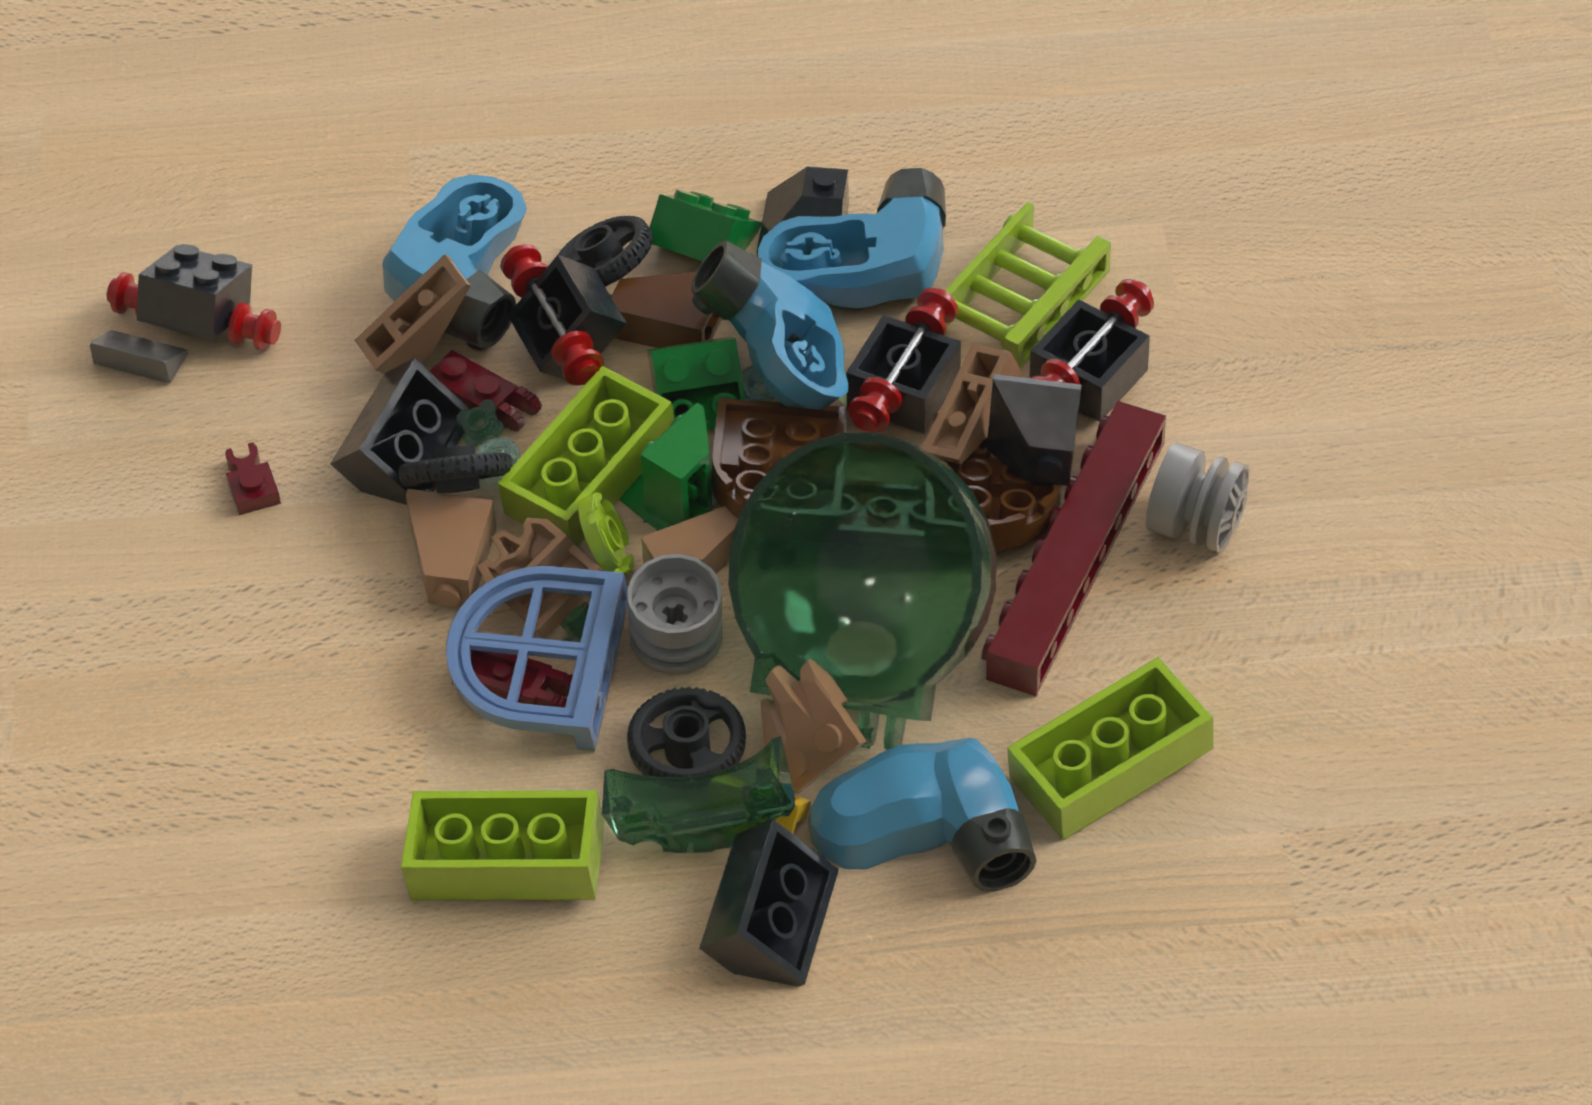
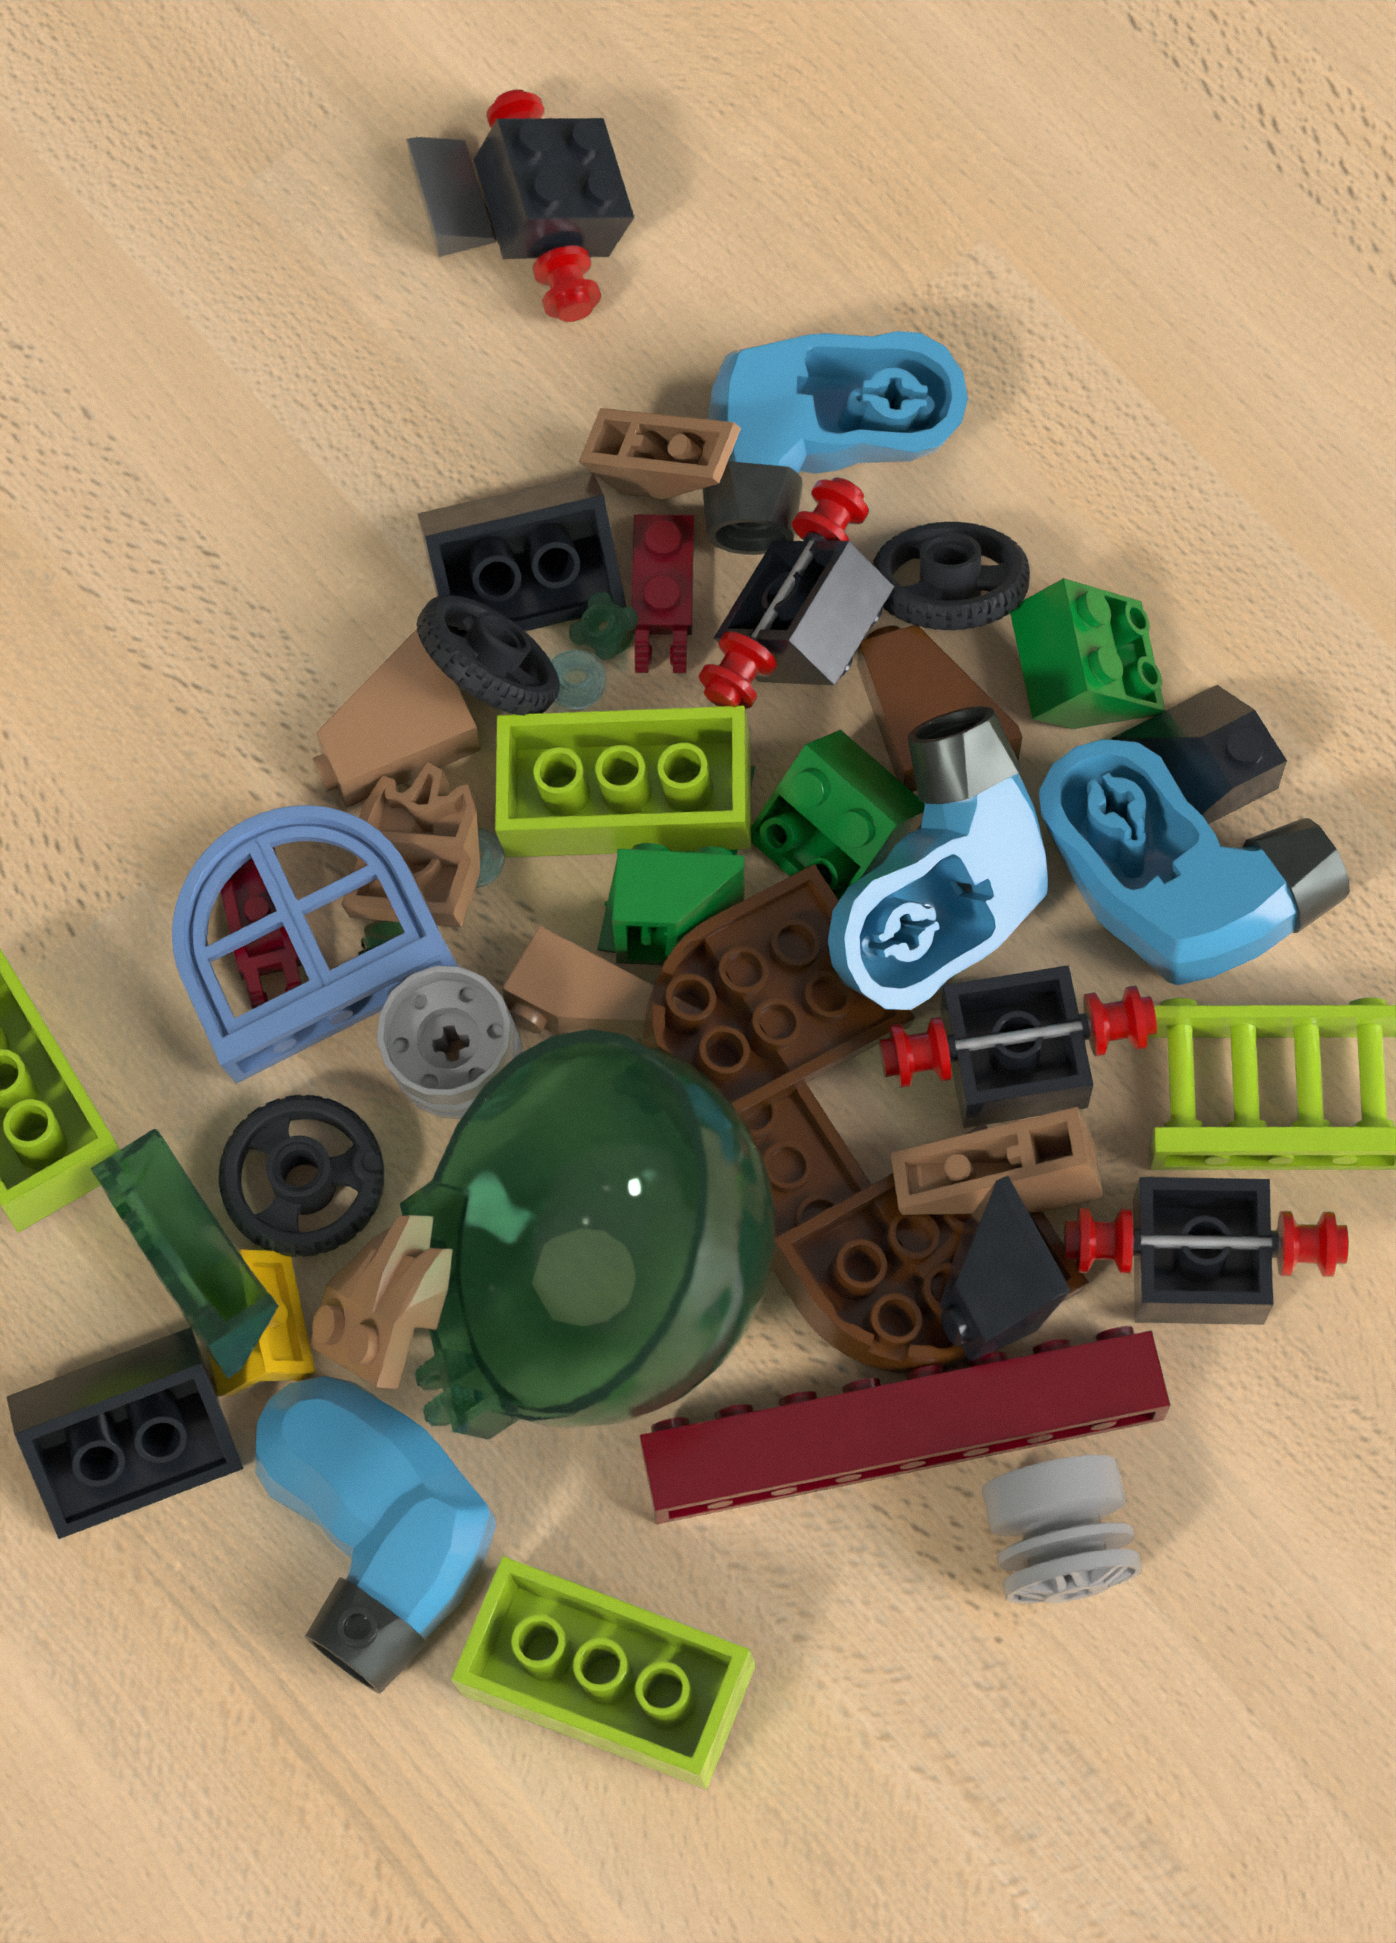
camera: 55 degrees right, 20 degrees up
dark red plate [225,442,281,515] -> none
lime plate [578,492,634,575] -> none

